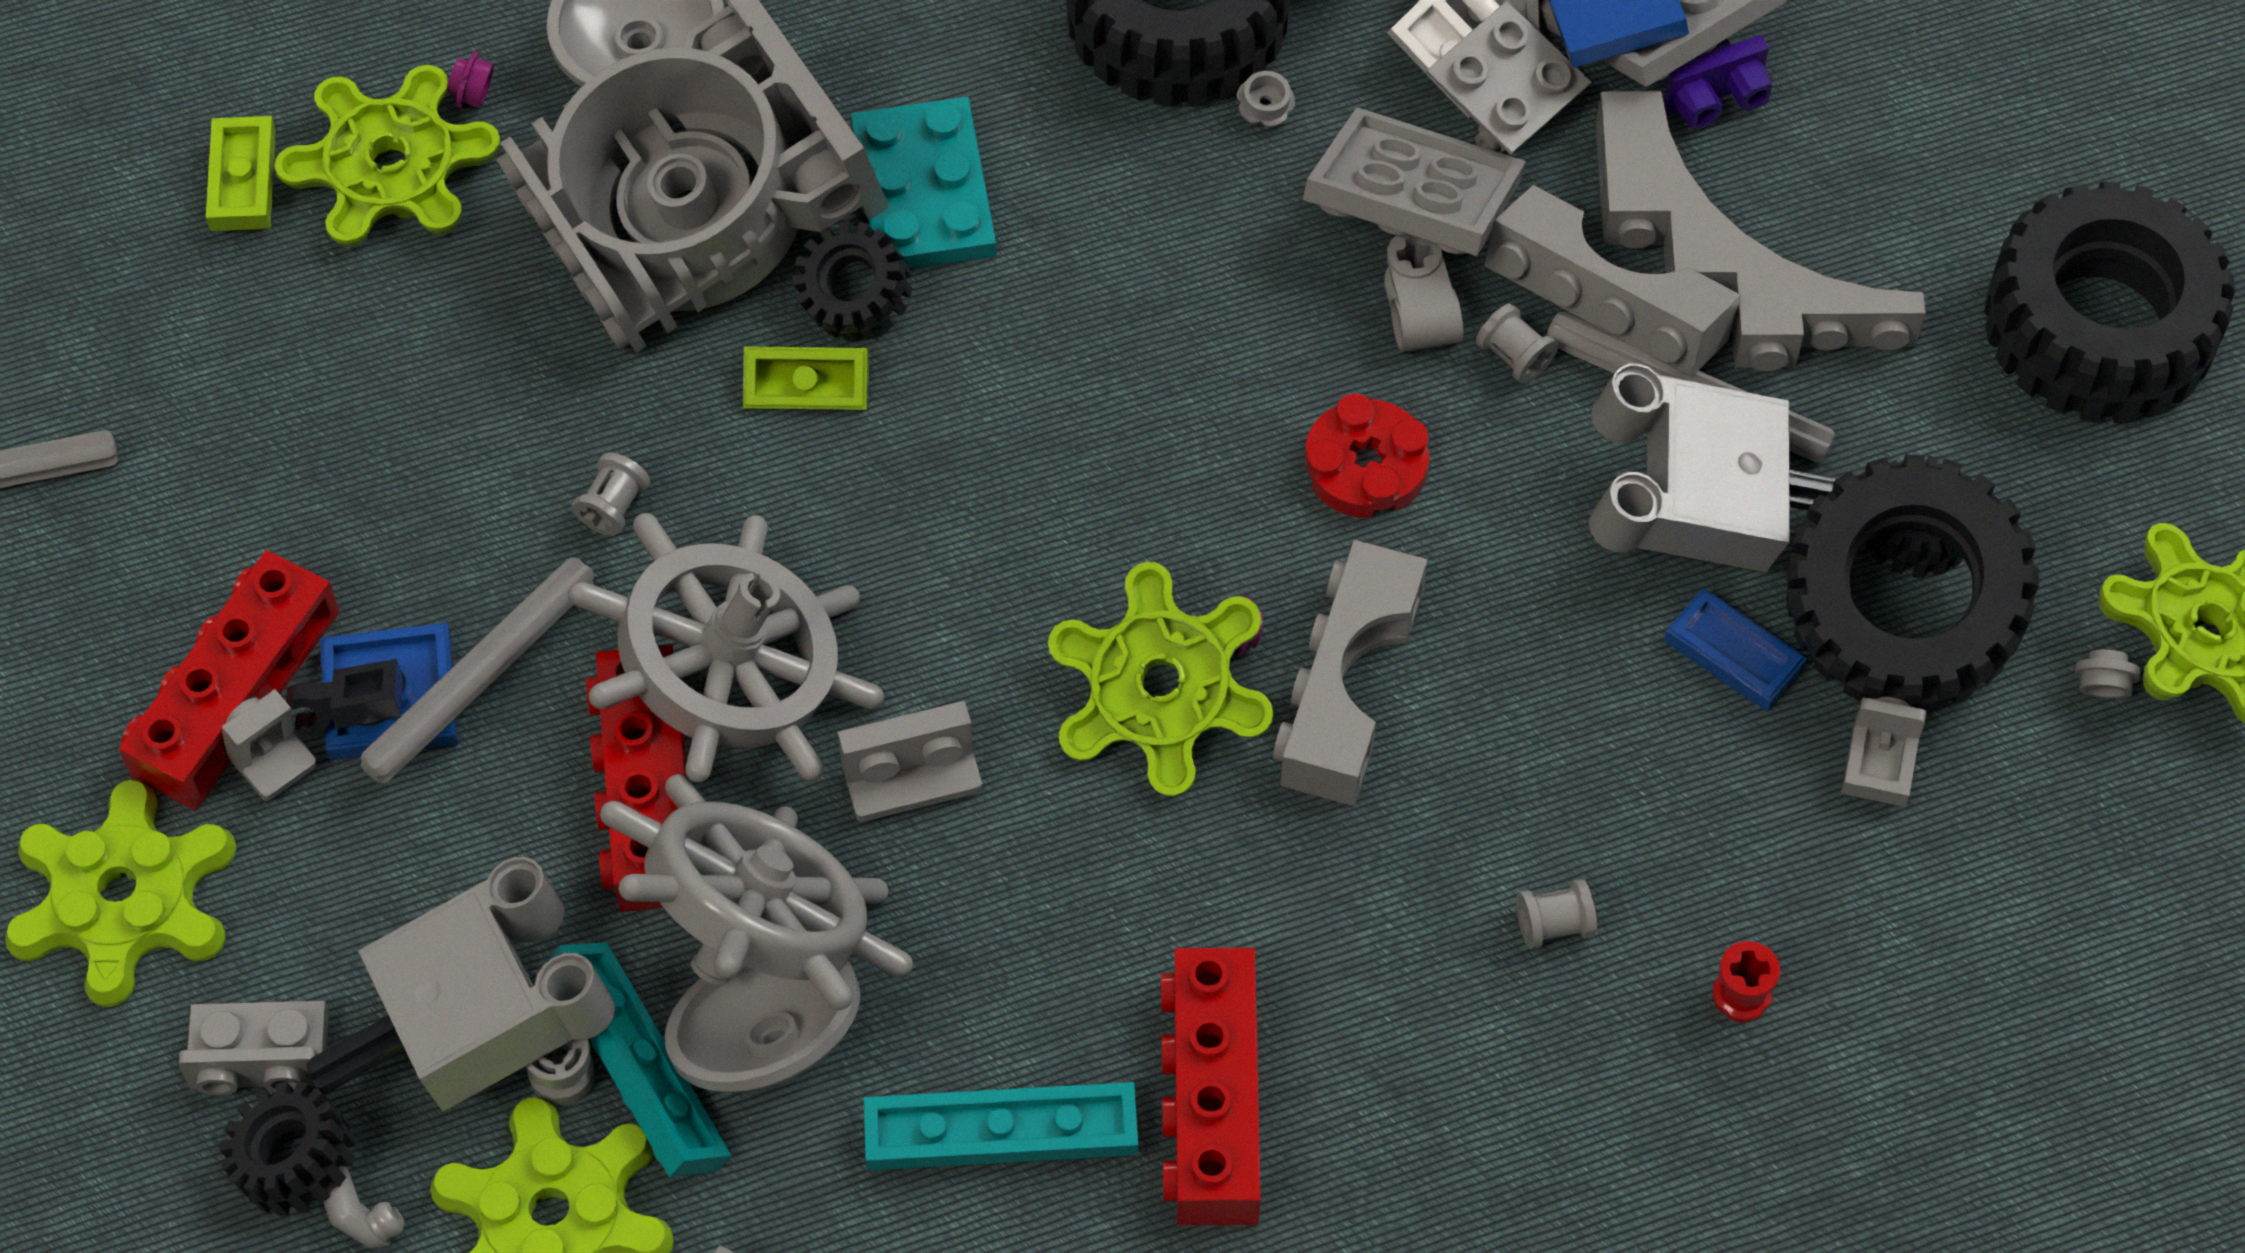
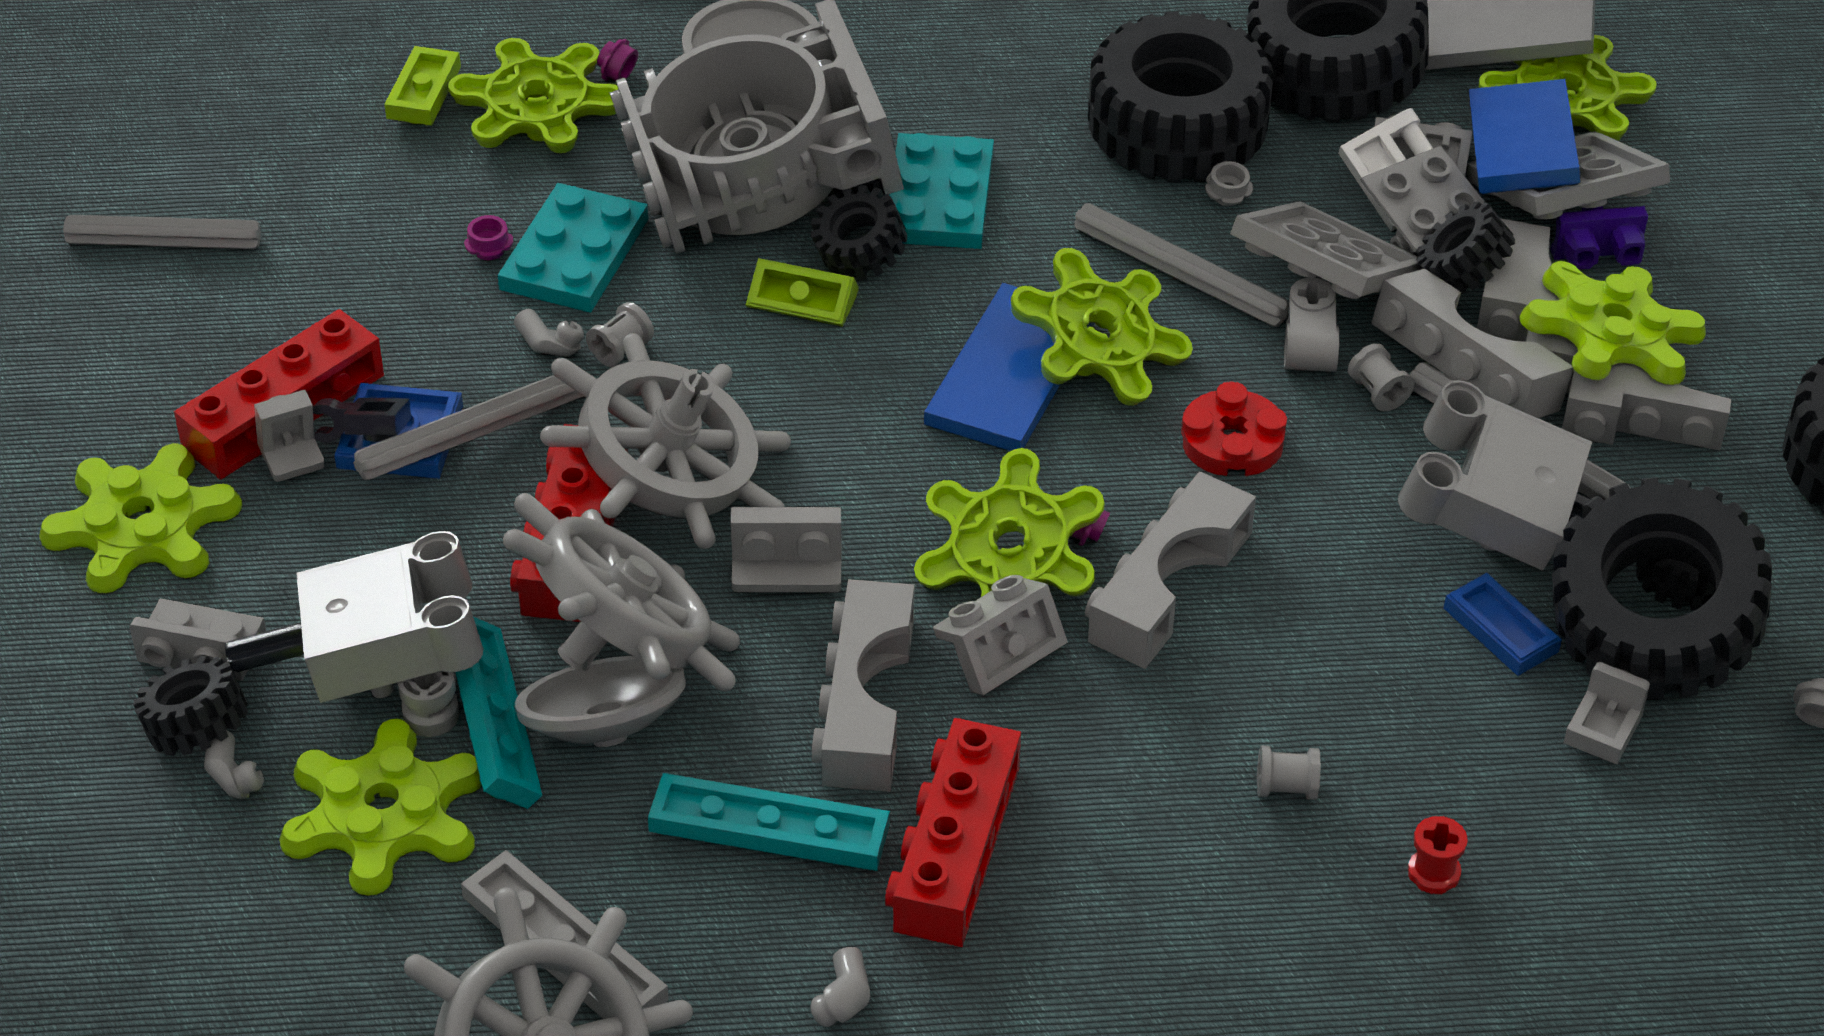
camera: 15 degrees right, 15 degrees down
none -> magenta plate [464,215,513,260]
none -> teal plate [497,183,649,313]
none -> light grey arm [514,309,584,357]
none -> light grey arch [812,579,914,792]
none -> blue tile [924,283,1095,451]
none -> light grey bracket [933,575,1068,695]
none -> lime plate [1011,248,1193,406]
none -> light grey axle [1074,203,1289,327]
none -> black tyre [1417,201,1515,294]
none -> lime plate [1519,261,1706,385]

